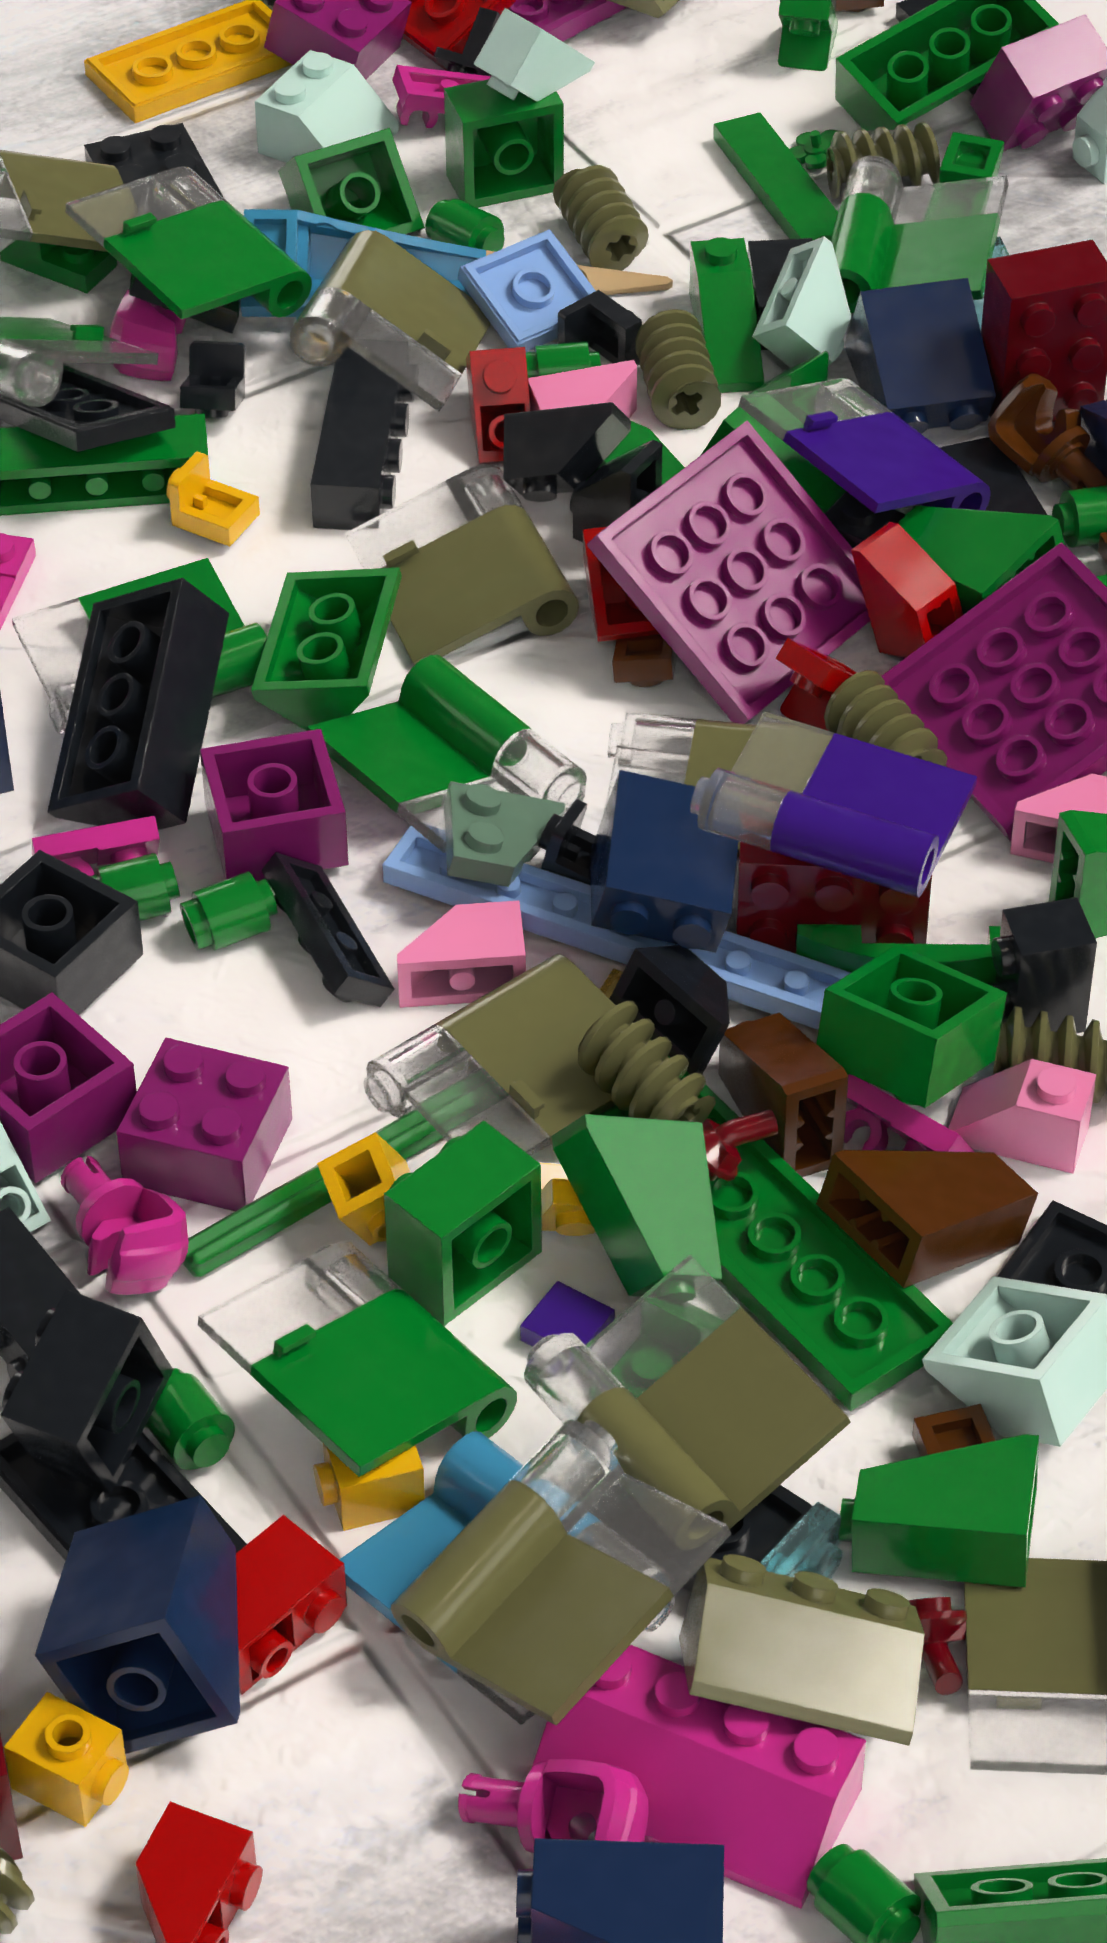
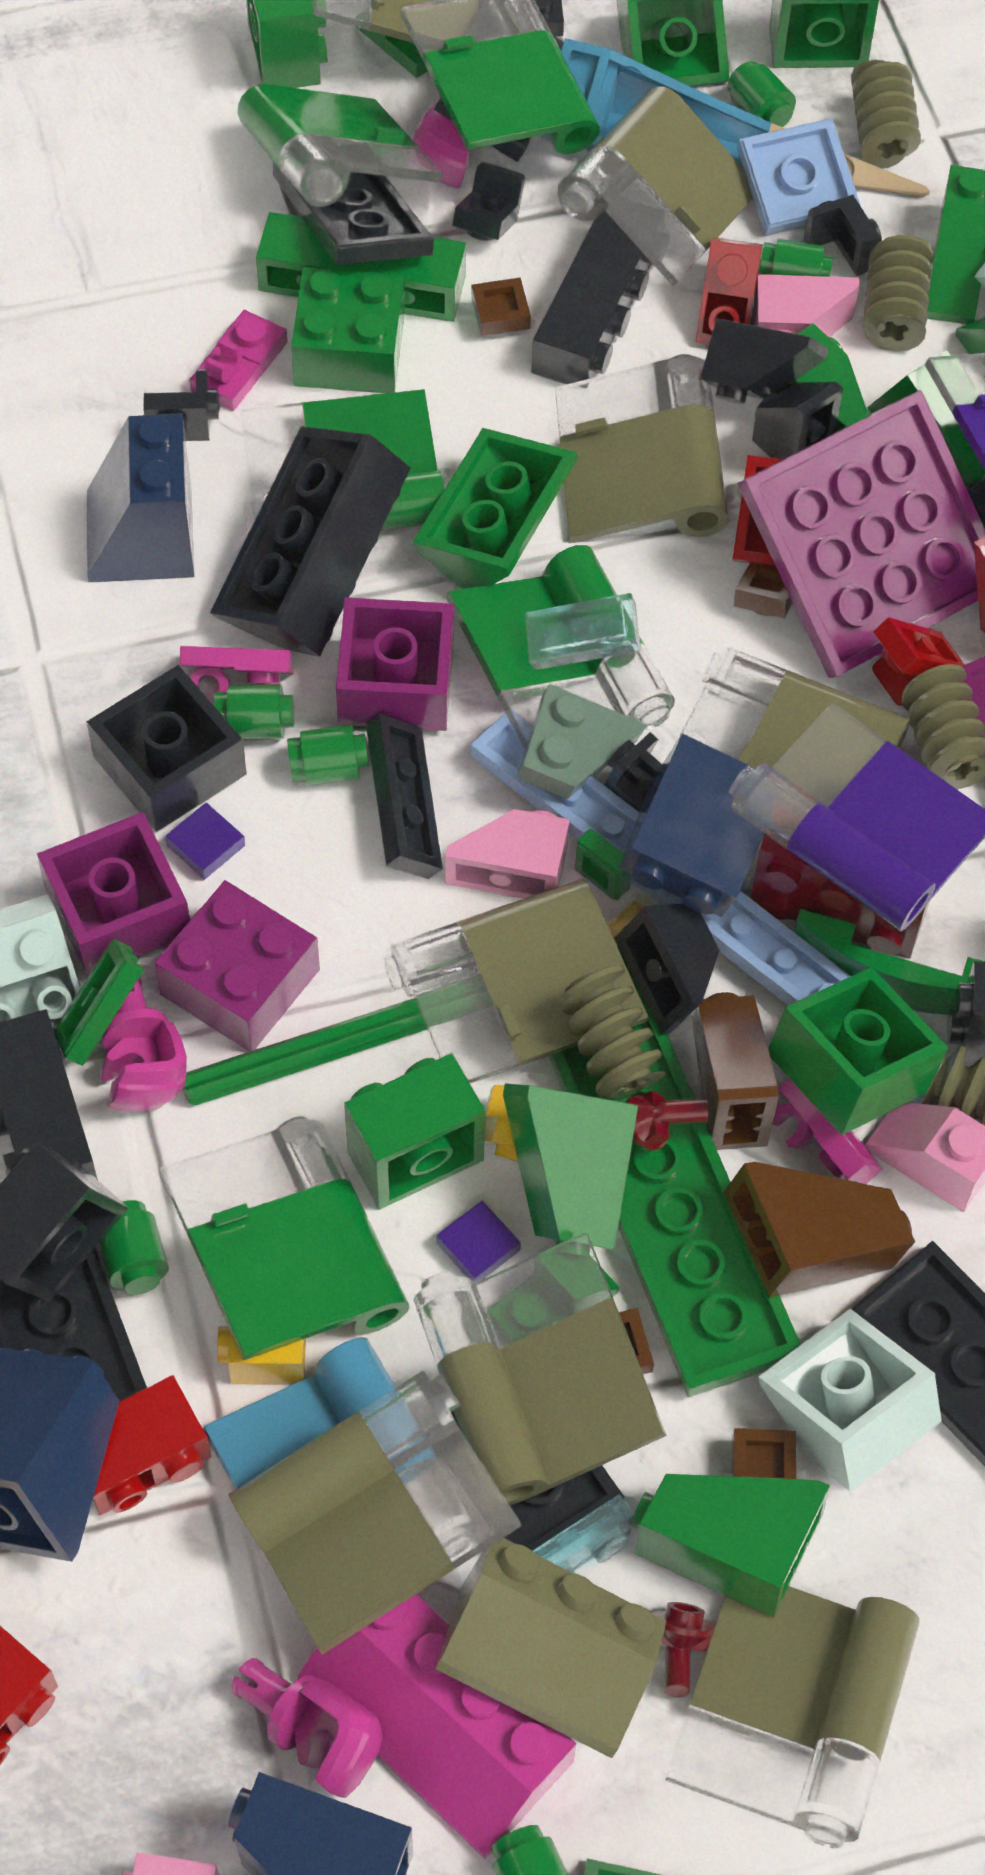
camera: 15 degrees right, 15 degrees up
yellow bracket [166,451,260,547] -> none
yellow brick [317,1132,410,1246] -> none
none -> green tile [54,939,144,1066]
none -> dark purple tile [165,802,246,880]
none -> green brick [291,267,405,393]
none -> reddish brown plate [471,277,531,336]
none -> clear light blue plate [525,593,641,670]
none -> green tile [575,828,631,901]

